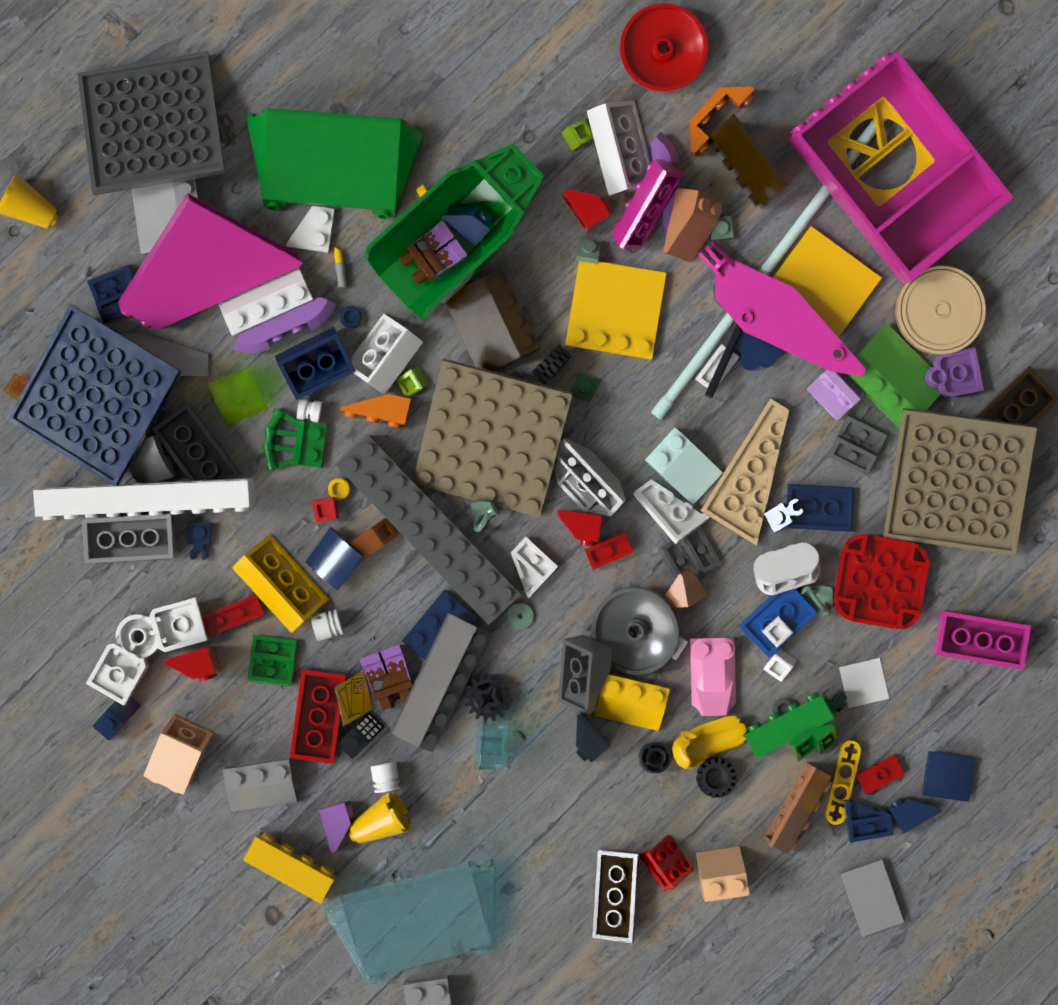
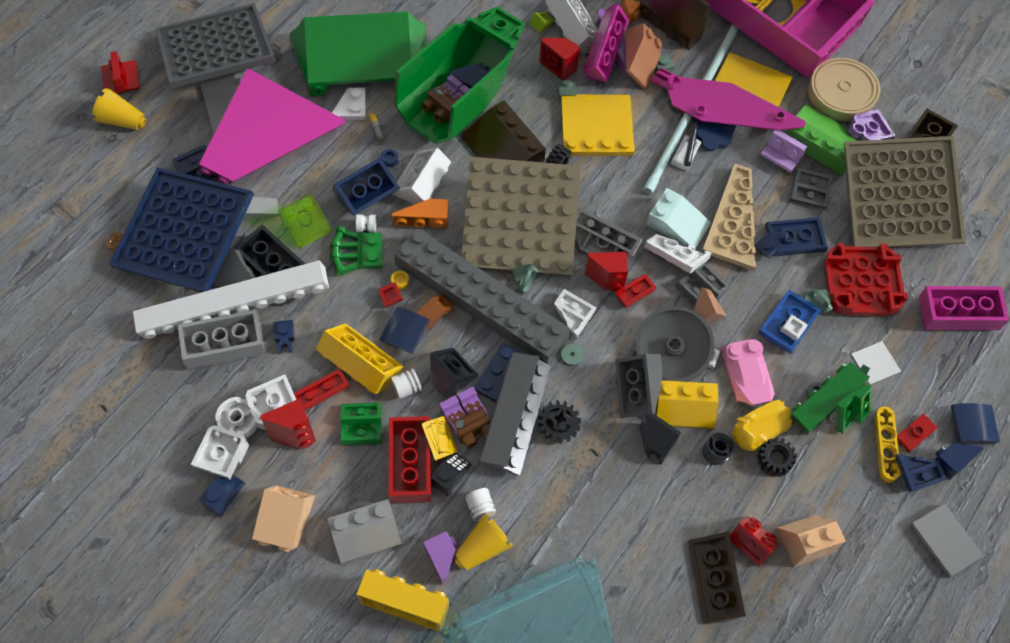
camera: 15 degrees left, 25 degrees down
white slope [218,267,314,337] -> none
medium lavender brick [234,297,336,353] -> none
lime slope [396,366,429,398] -> none
clear light blue slope [475,721,510,770] -> none
dark green plate [570,373,600,403] -> none
white brick [753,542,821,595] -> none
white slope [764,648,796,682] -> none
nougat slope [764,762,832,854] -> none
none -> red bracket [101,51,140,93]
none -> black slope [430,348,478,397]

